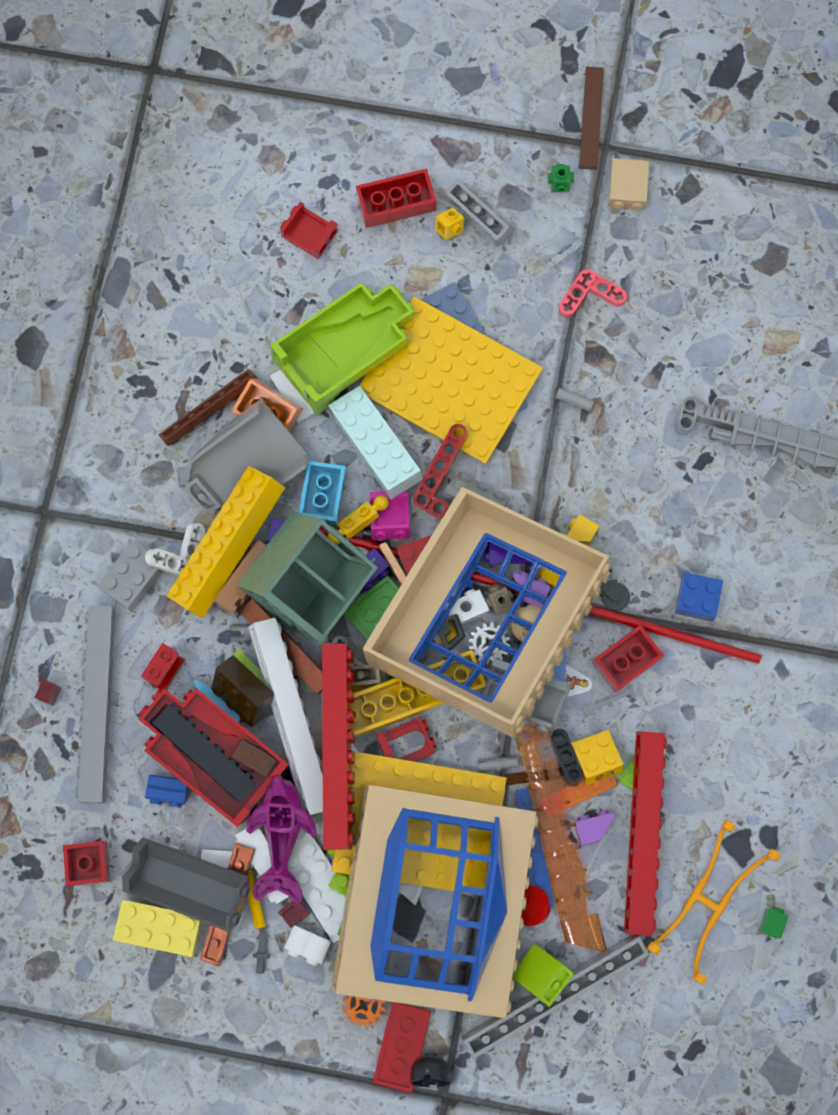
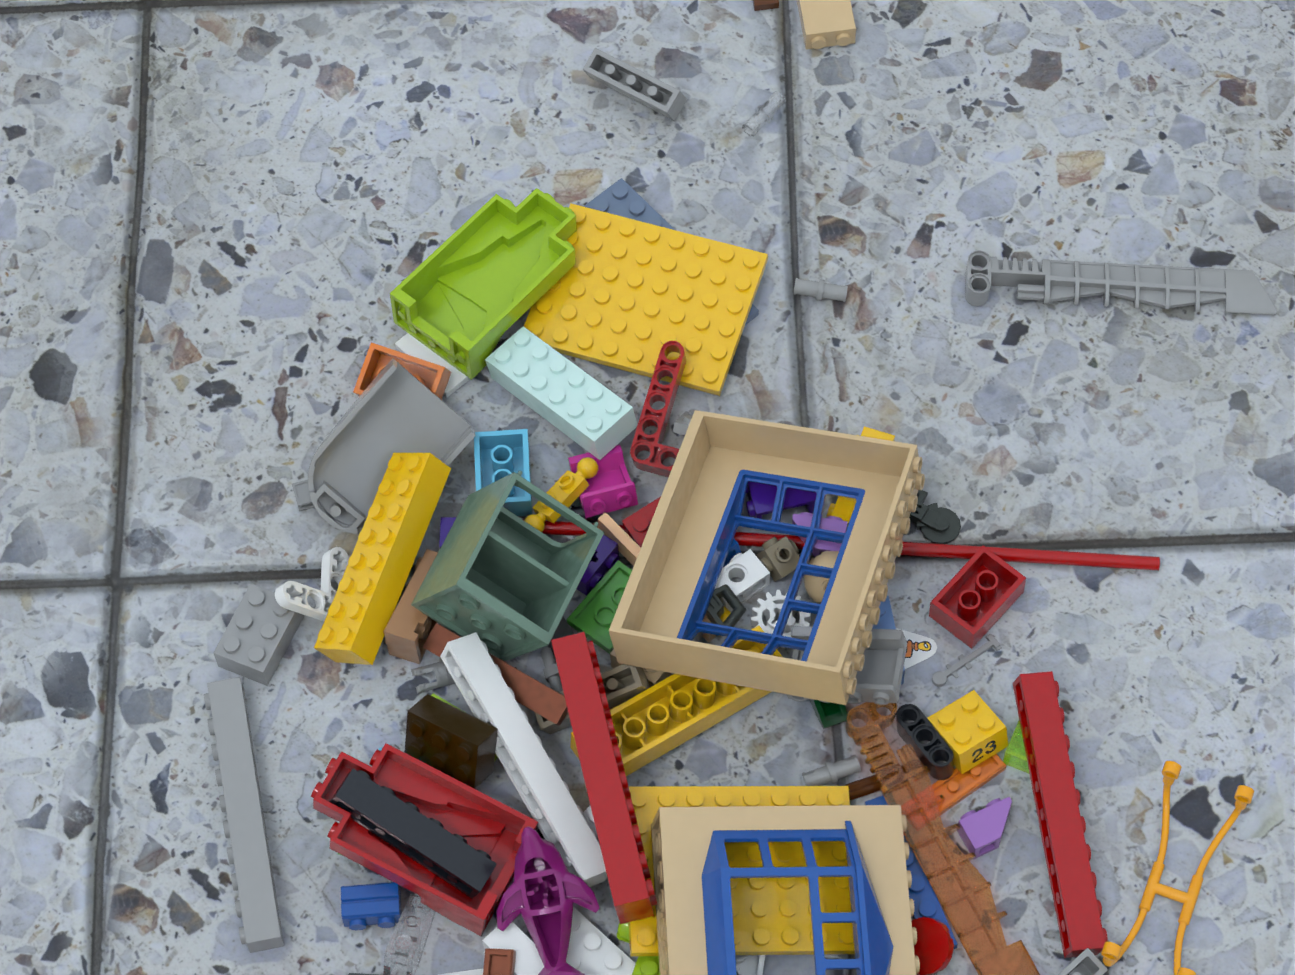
camera: 10 degrees left, 15 degrees down
dark red panel [34,678,62,706] -> none
red panel [141,643,185,691] -> none
copper plate [158,369,258,446] -> none
reddish brown brick [232,740,276,777] -> none
red panel [280,202,338,259] -> none
red brick [356,168,436,228] -> none
red panel [376,716,437,762] -> none
yellow brick [435,207,464,240] -> none
green brick [547,164,574,192] -> none
coral beam [559,269,627,318] -> none
blue brick [674,572,723,622] -> none
green brick [758,906,789,939] -> none

